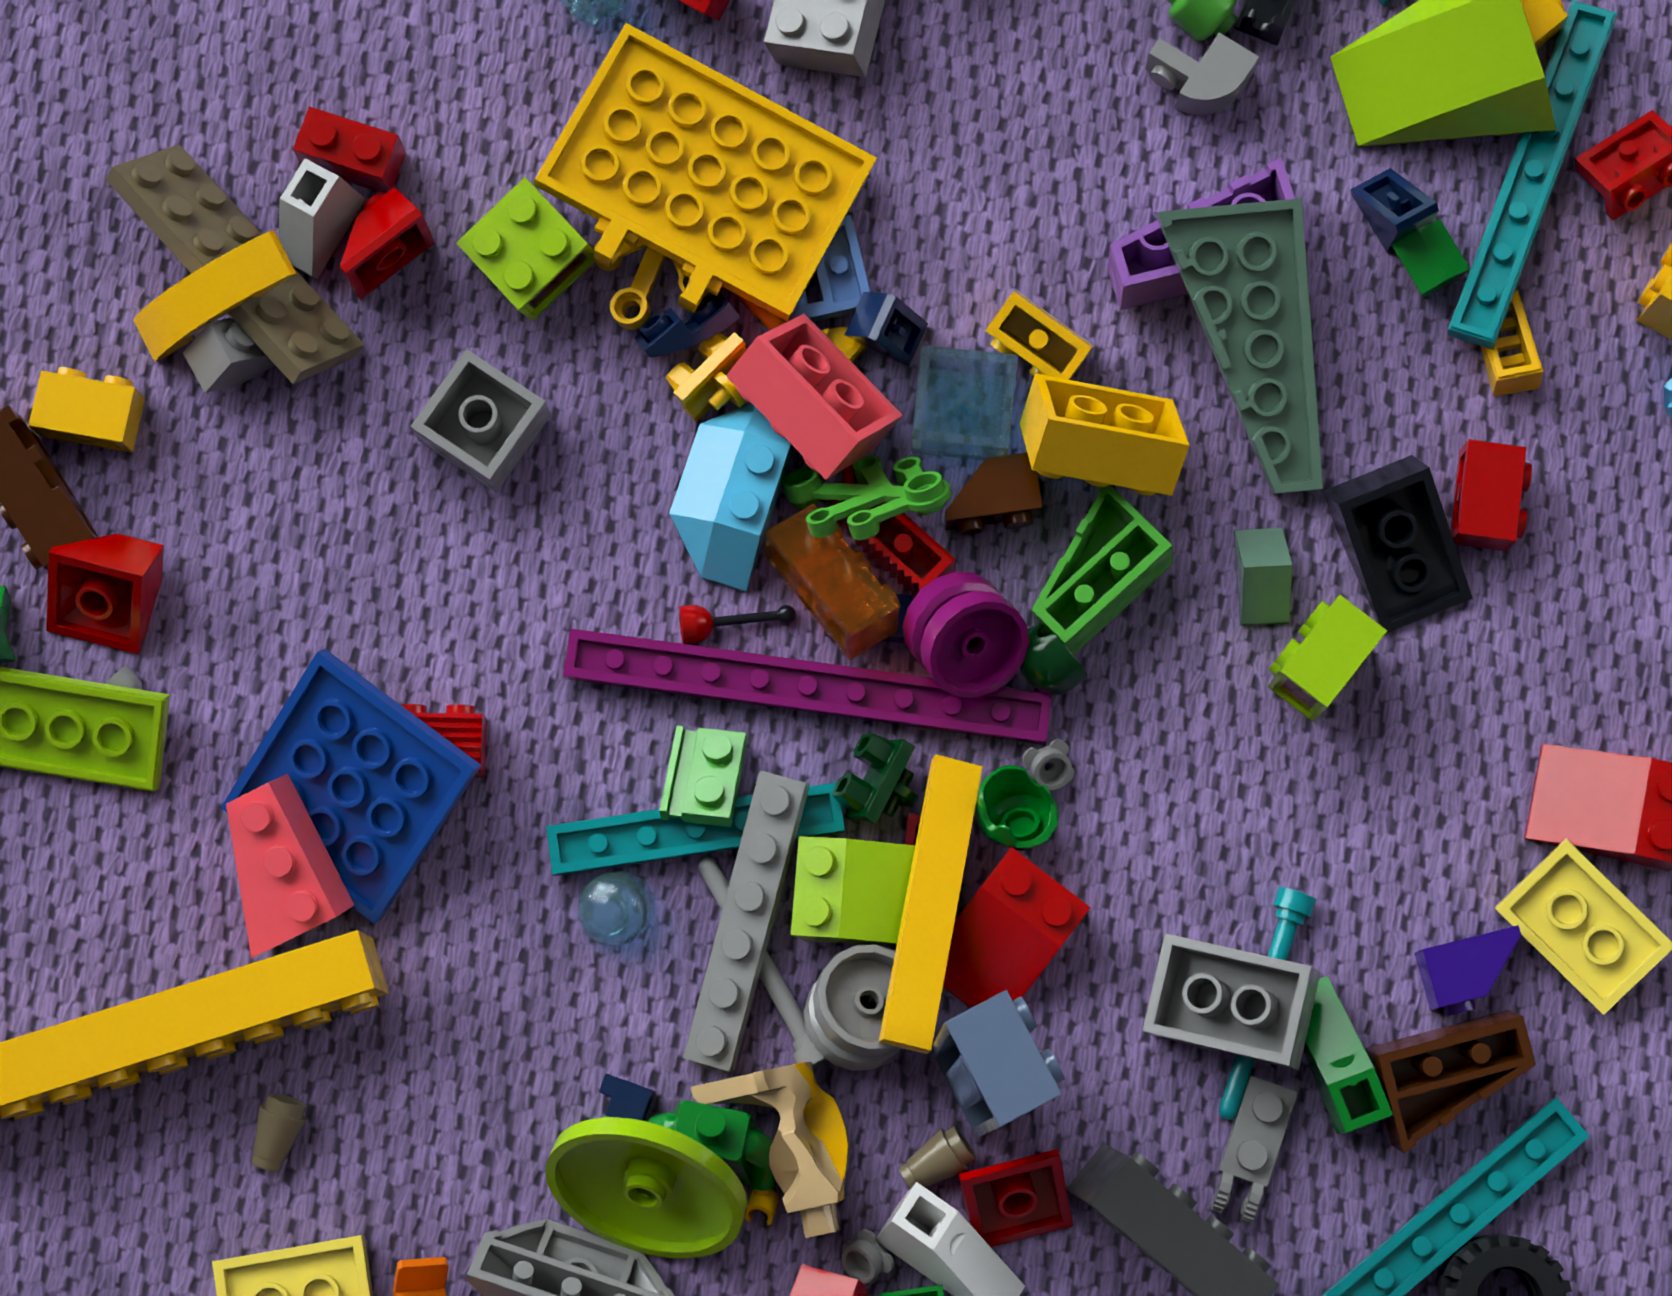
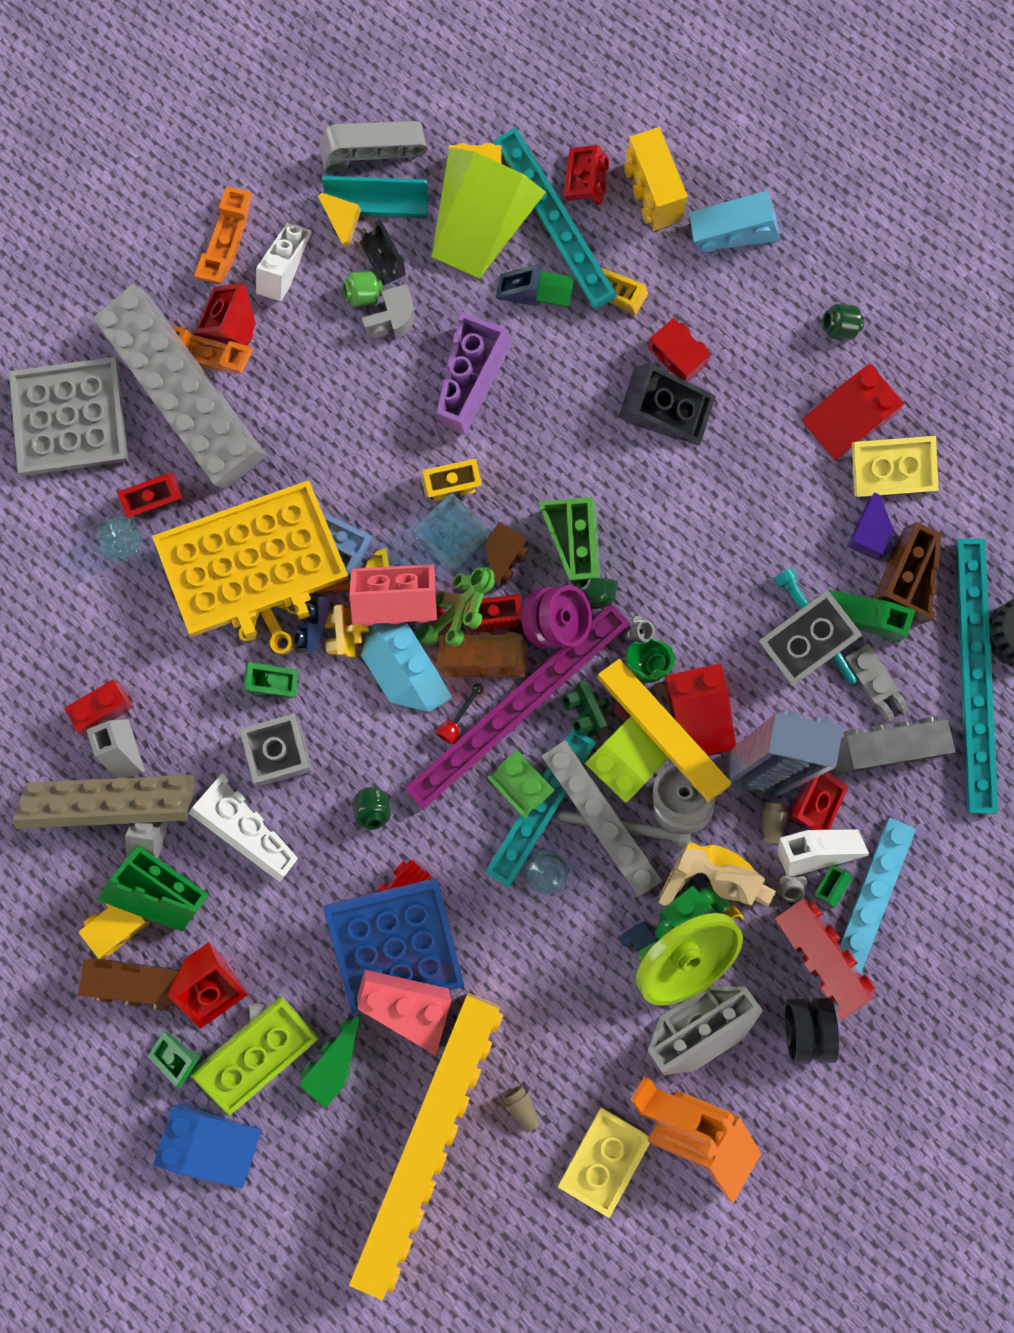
camera: 50 degrees left, 0 degrees up
yellow slope [133,230,296,362] -> none
red slope [340,187,435,300] -> none
lime piece [456,177,596,322] -> none
dark blue slope [845,292,928,367] -> none
yellow brick [1019,373,1190,496] -> none
sand green wing [1154,198,1323,494] -> none
sand green slope [1234,528,1293,626] -> none
lime piece [1267,595,1387,722] -> none
none -> green wedge [97,846,209,932]
none -> white wing [189,773,298,882]
none -> green slope [243,662,298,698]
none -> green slope [299,1014,362,1108]
none -> dark green head [352,787,391,830]

